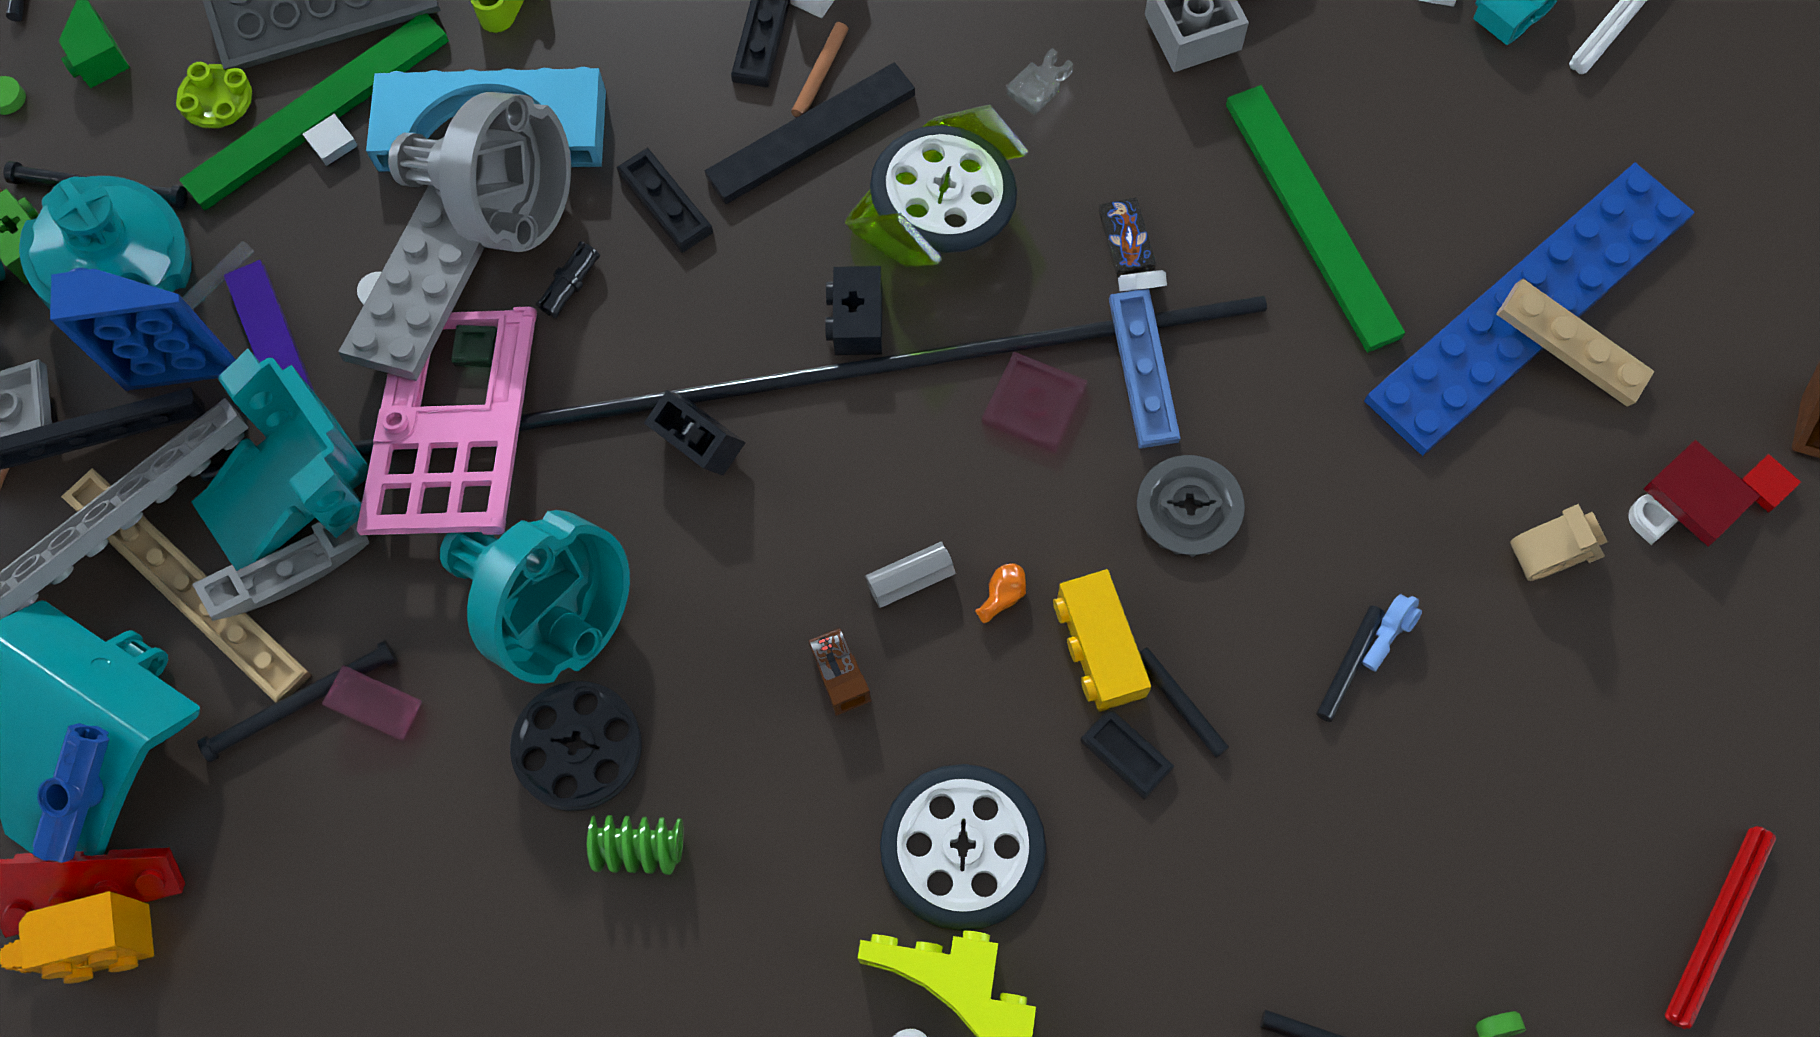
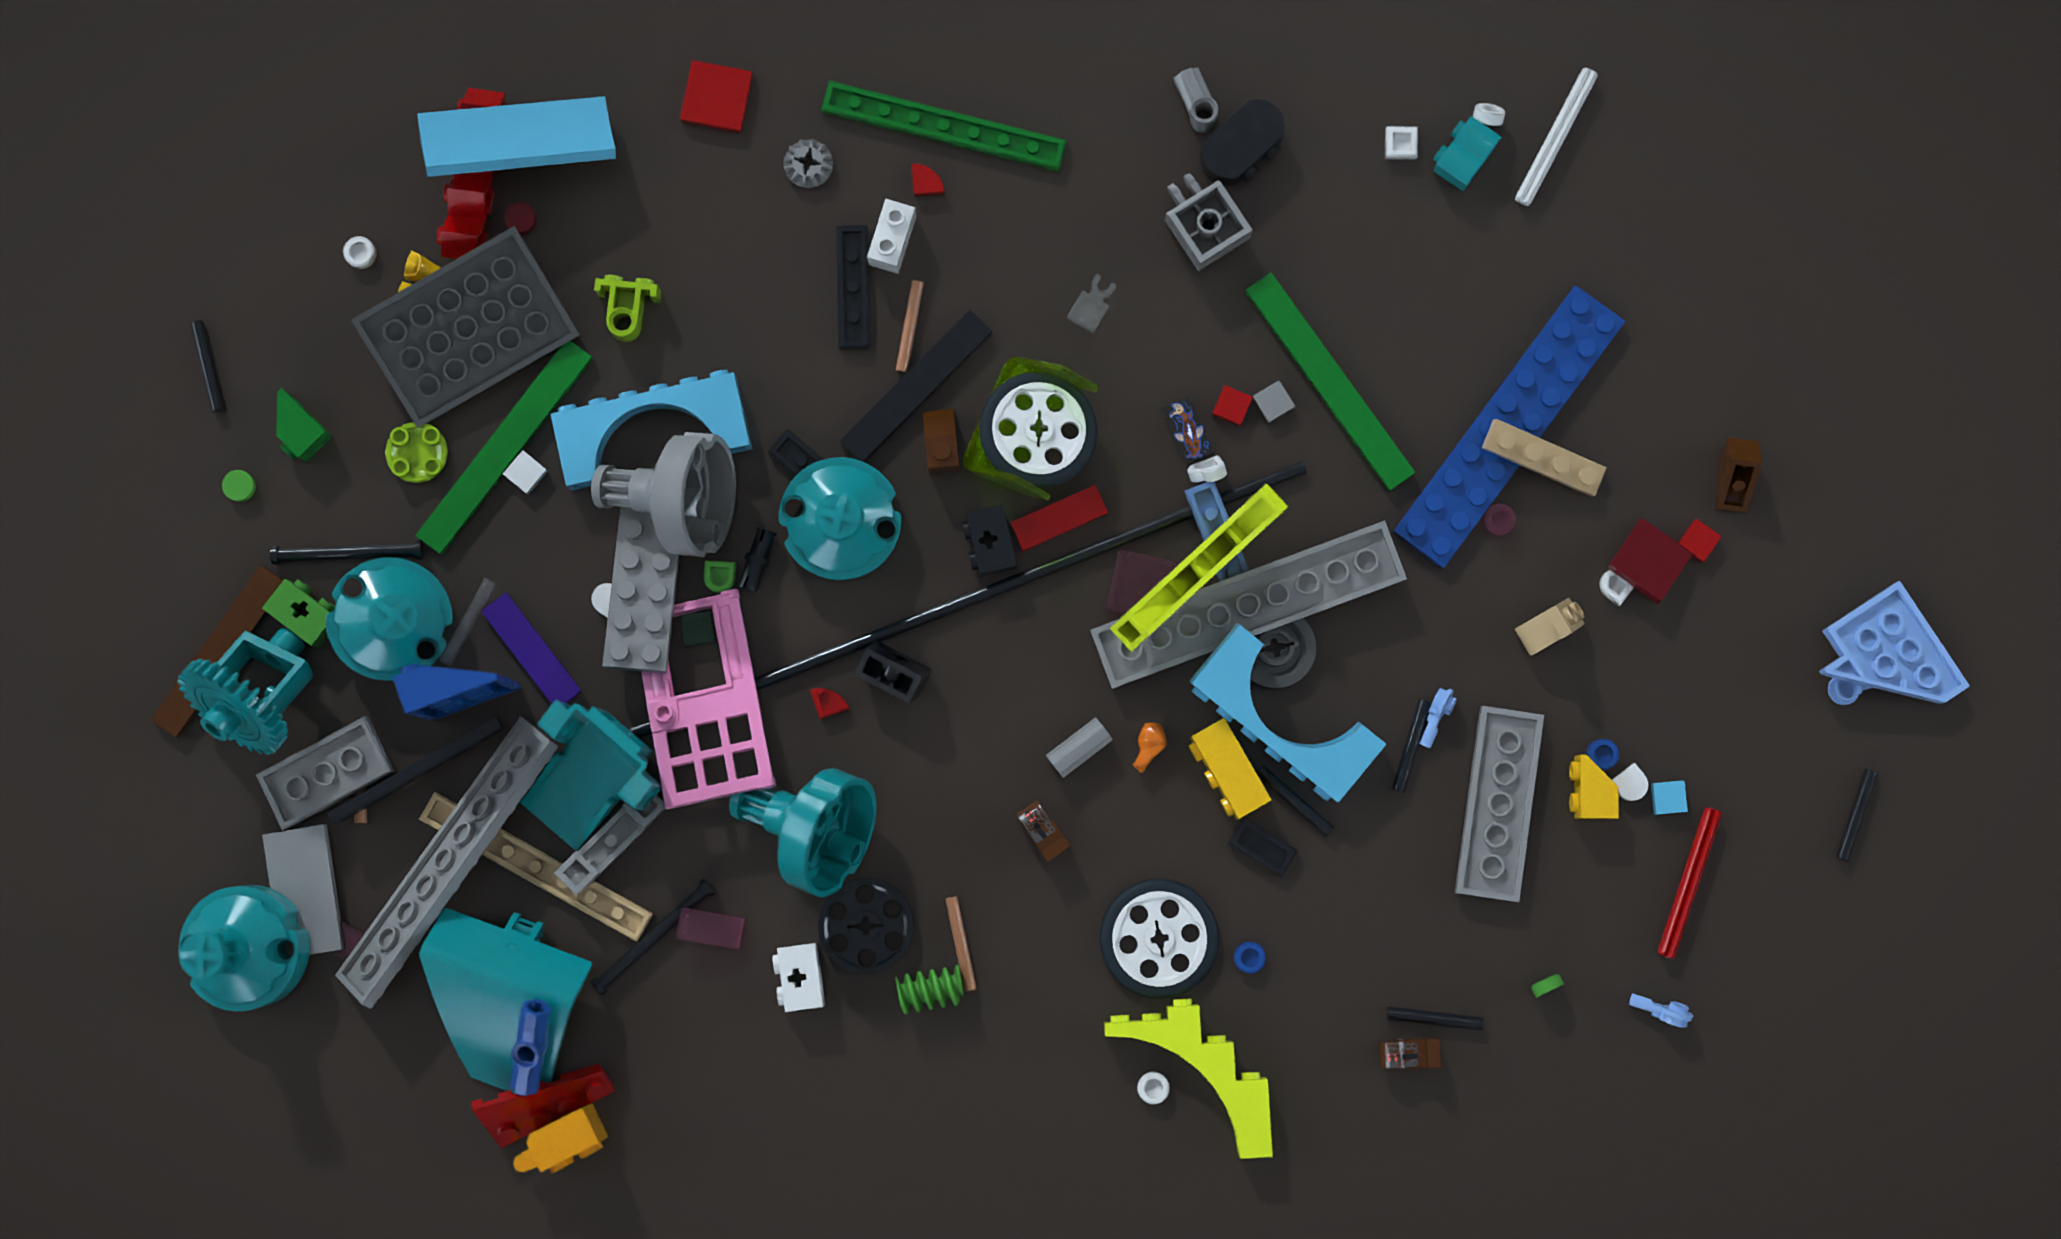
camera: 15 degrees left, 15 degrees up
none -> bright green tile [704,560,737,594]
none -> white brick [773,943,825,1012]
none -> teal piece [779,457,901,580]
none -> red tile [810,688,850,720]
none -> reddish brown slope [923,409,960,474]
none -> nougat bar [945,896,977,992]
none -> red tile [1010,485,1108,552]
none -> light grey plate [1090,520,1407,688]
none -> neon yellow arch [1110,483,1288,652]
none -> medium azure arch [1189,623,1386,803]
none -> red tile [1212,385,1253,427]
none -> blue tile [1234,942,1266,974]
none -> light grey tile [1252,381,1295,424]
none -> light grey plate [1455,706,1544,902]
none -> clear pink plate [1484,504,1516,535]
none -> yellow slope [1569,755,1619,819]
none -> blue tile [1586,739,1619,771]
none -> white tile [1612,763,1648,801]
none -> medium azure tile [1651,780,1688,815]

